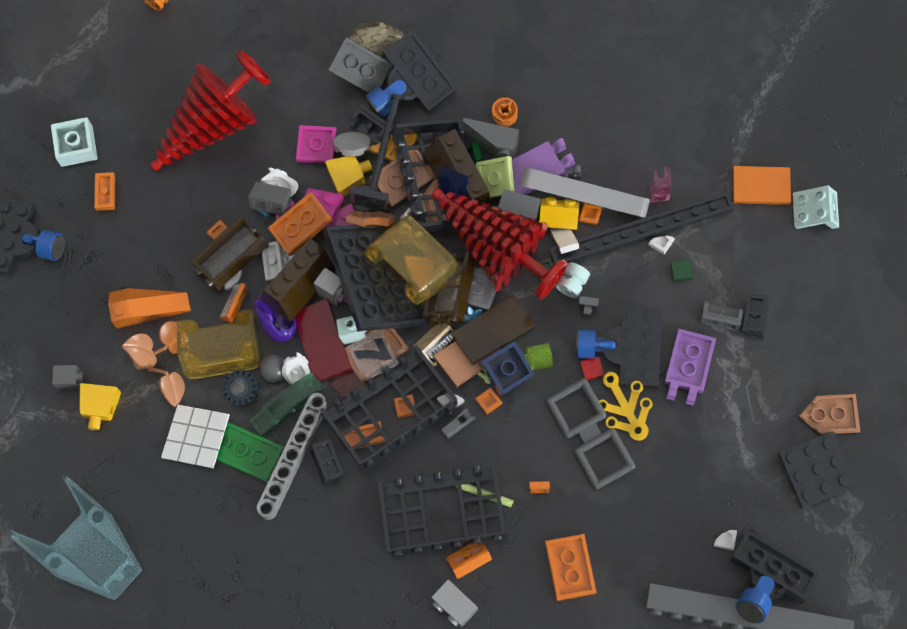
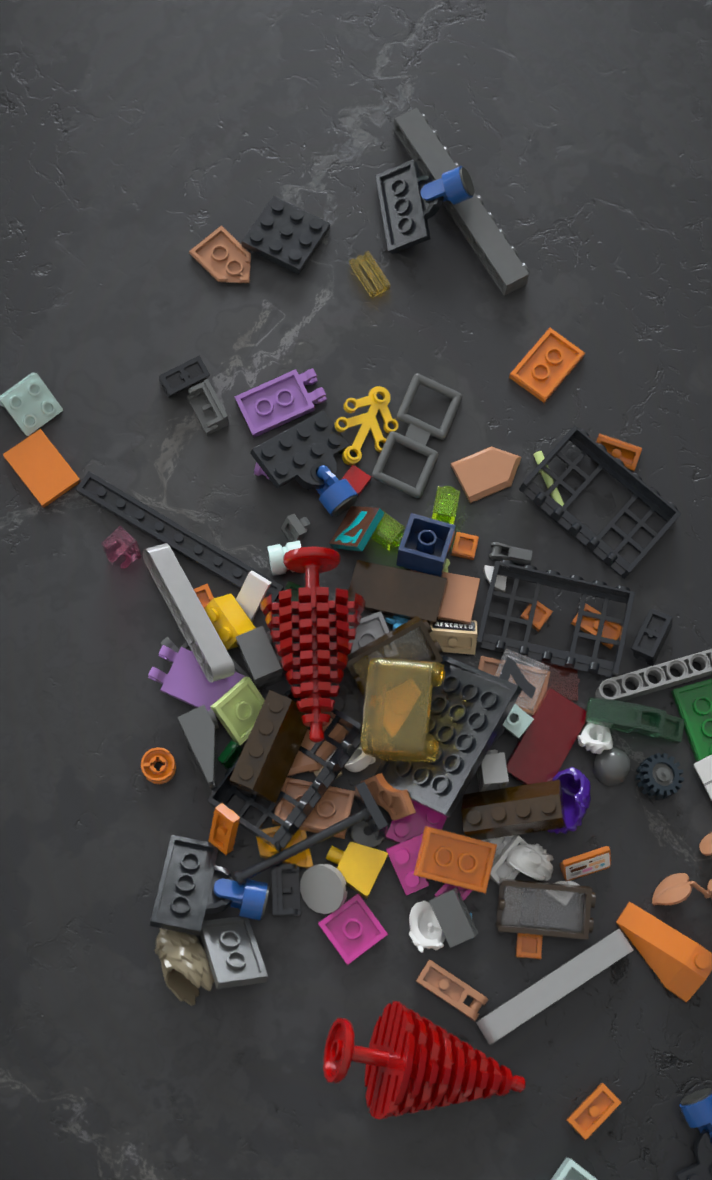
camera: 140 degrees left, 0 degrees up
clear yellow windscreen [177,309,260,379] -> none
light grey brick [432,580,478,628] -> none
clear blue piece [438,167,468,202] -> none
orange tile [529,481,550,493] -> none
white tile [648,236,675,255] -> none
dark green tile [670,259,693,282] -> none
white tile [713,530,737,551] -> none
none -> orange plate [208,803,240,855]
none -> tile [329,506,384,551]
none -> clear yellow tile [350,250,391,298]
none -> nougat plate [415,959,489,1021]
none -> clear neon green brick [432,486,460,524]
none -> nougat tile [450,446,522,504]
none -> light grey beam [476,929,633,1045]
none -> white hat [507,844,553,881]

